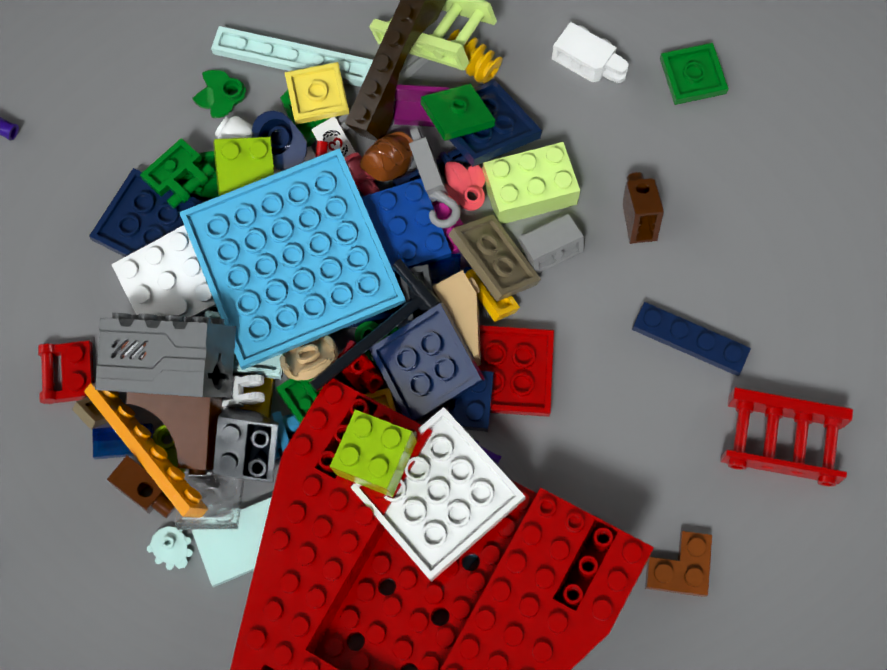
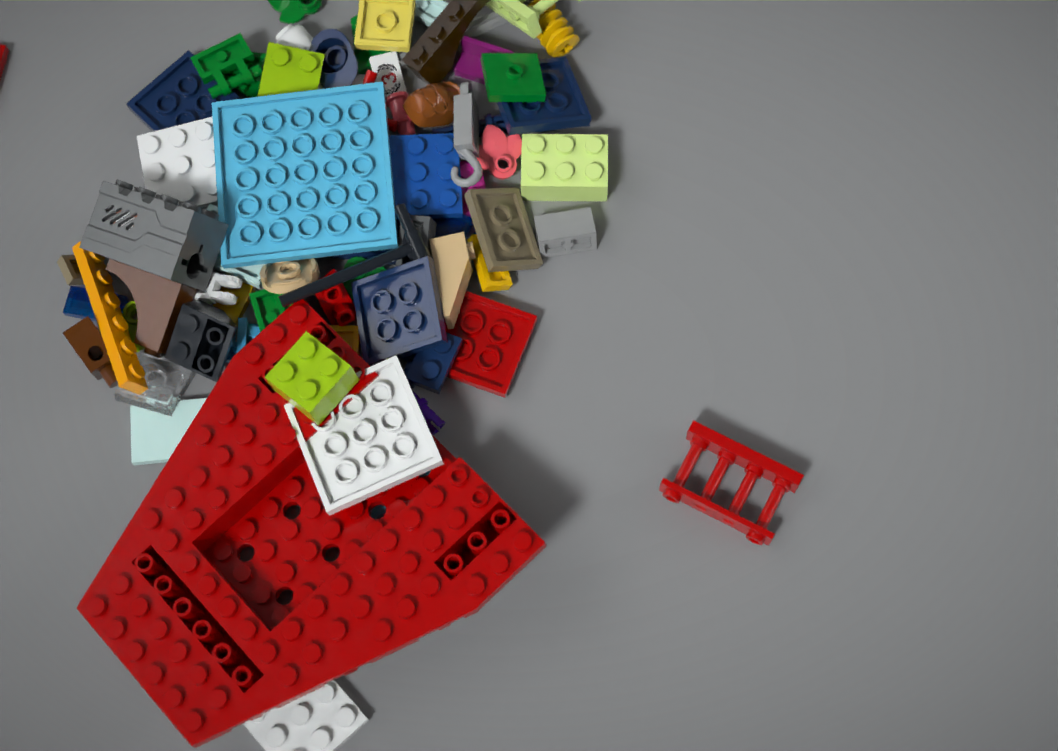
camera: 20 degrees right, 0 degrees up
red plate [38,340,94,404] -> none
light aqua piece [147,525,193,570] -> none
white hinge [552,22,629,83] -> none
reddish brown torso [623,172,664,244] -> none
dark blue plate [632,302,751,376] -> none
dark orange plate [645,531,712,597] -> none
green plate [660,43,728,105] -> none

